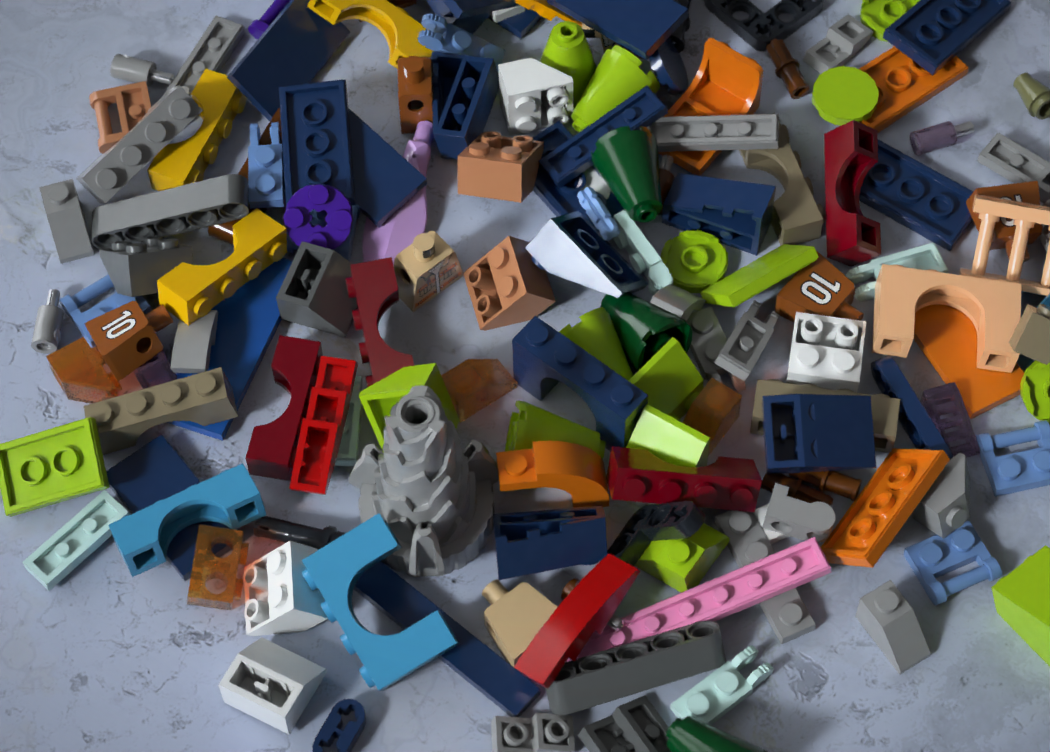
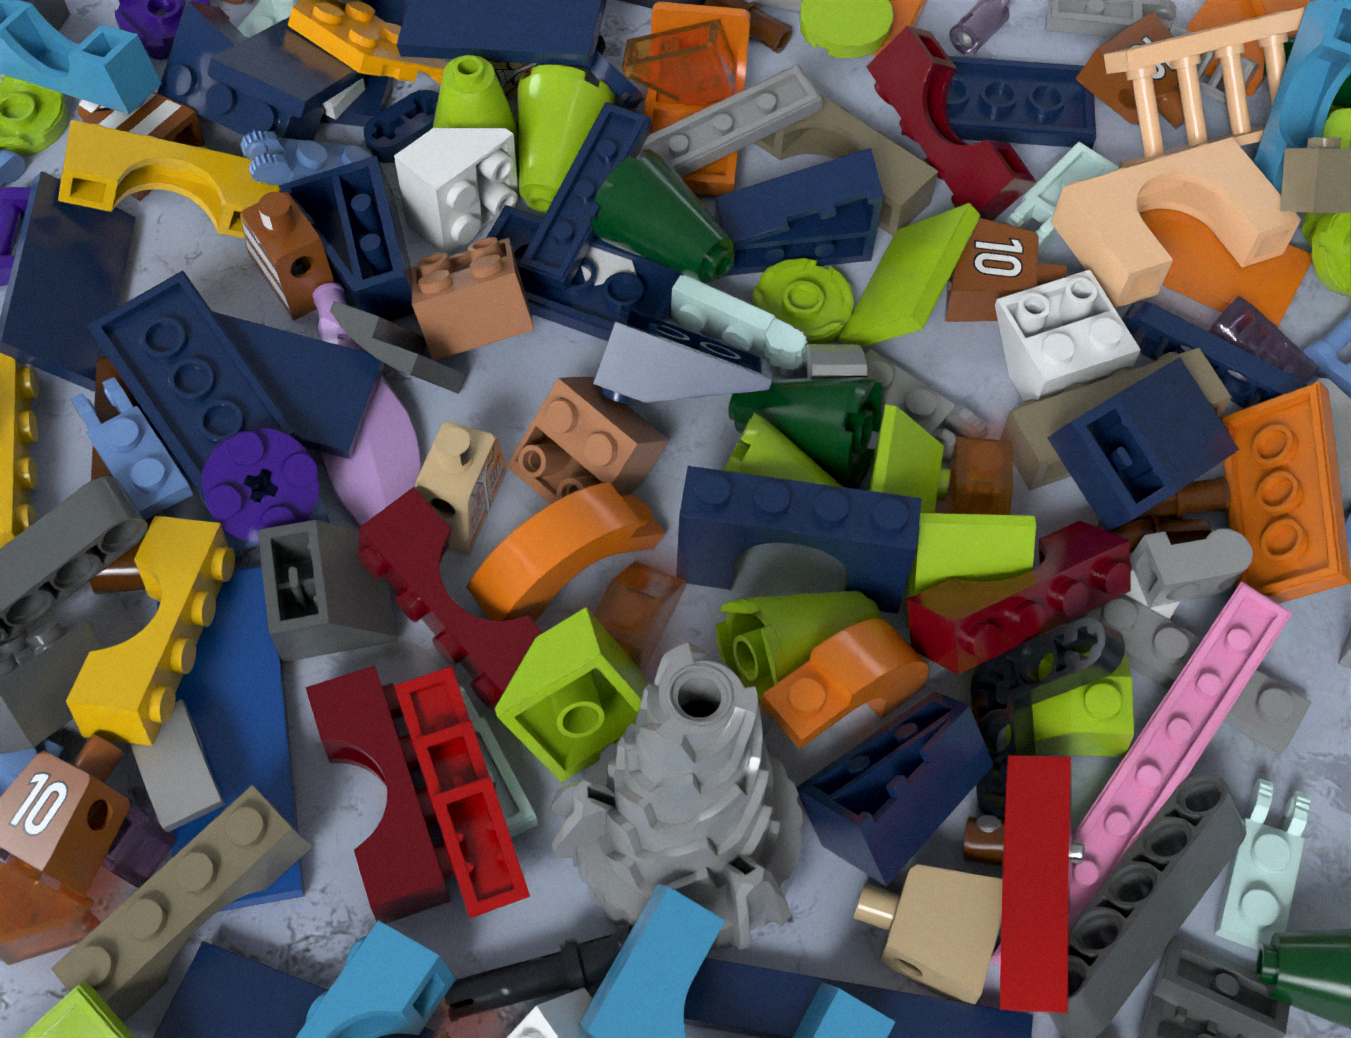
camera: 35 degrees left, 0 degrees up
light blue axle [577,187,620,241] -> none
light grey hinge [714,300,780,381] -> none
none -> dark grey slope [330,301,466,394]
none -> dark blue beam [363,90,439,163]
none -> orange arch [466,482,666,622]
none -> clear orange slope [621,18,737,106]

